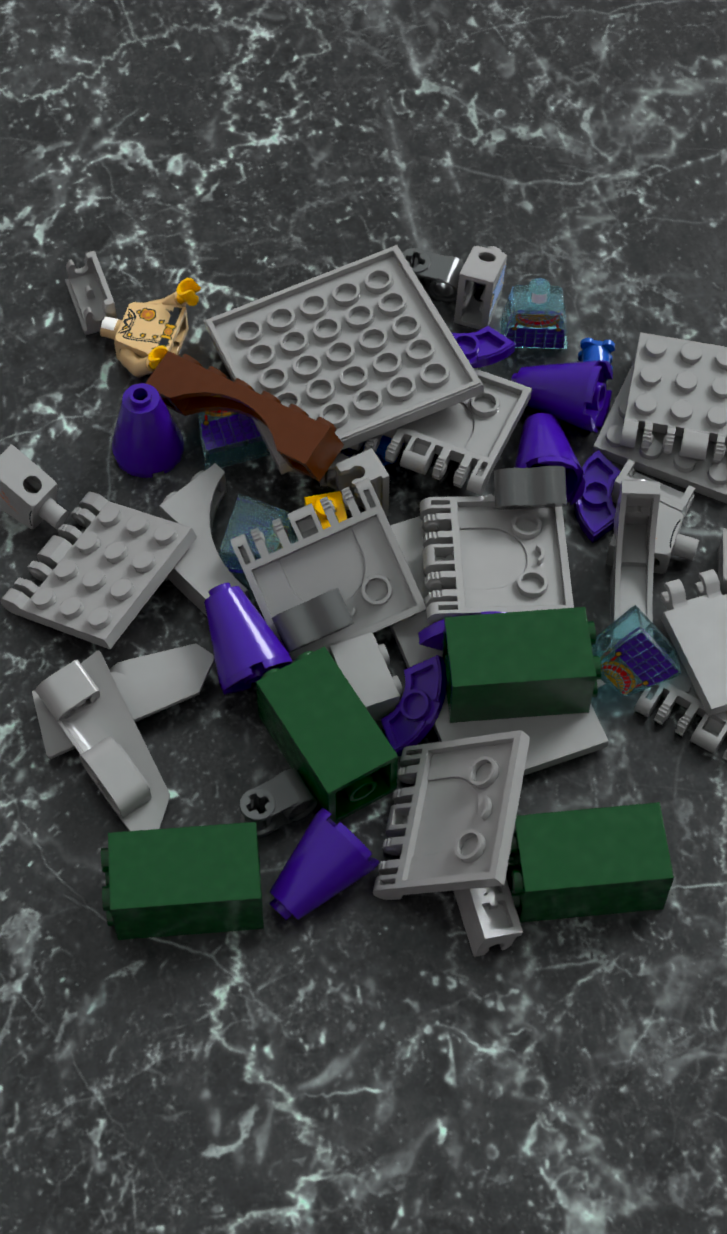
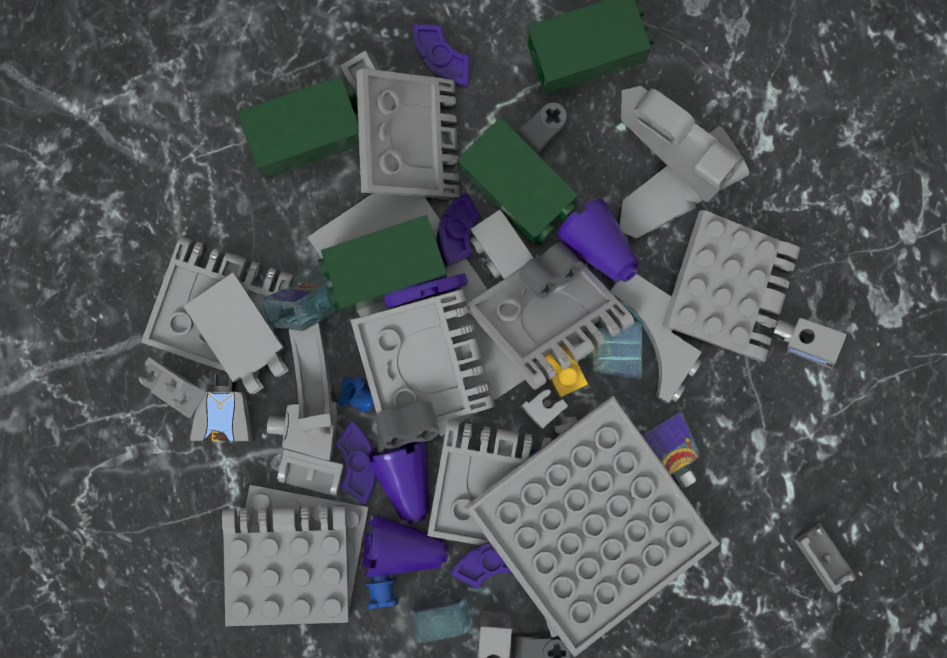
camera: 170 degrees right, 25 degrees up
tan torso [100,278,201,377] -> none
dark purple cone [112,383,184,478] -> none
reddish brown arch [145,351,344,482] -> none
dark purple cone [269,807,380,921] -> none
none -> blue brick [338,377,374,412]
none -> dark purple tile [413,23,470,87]

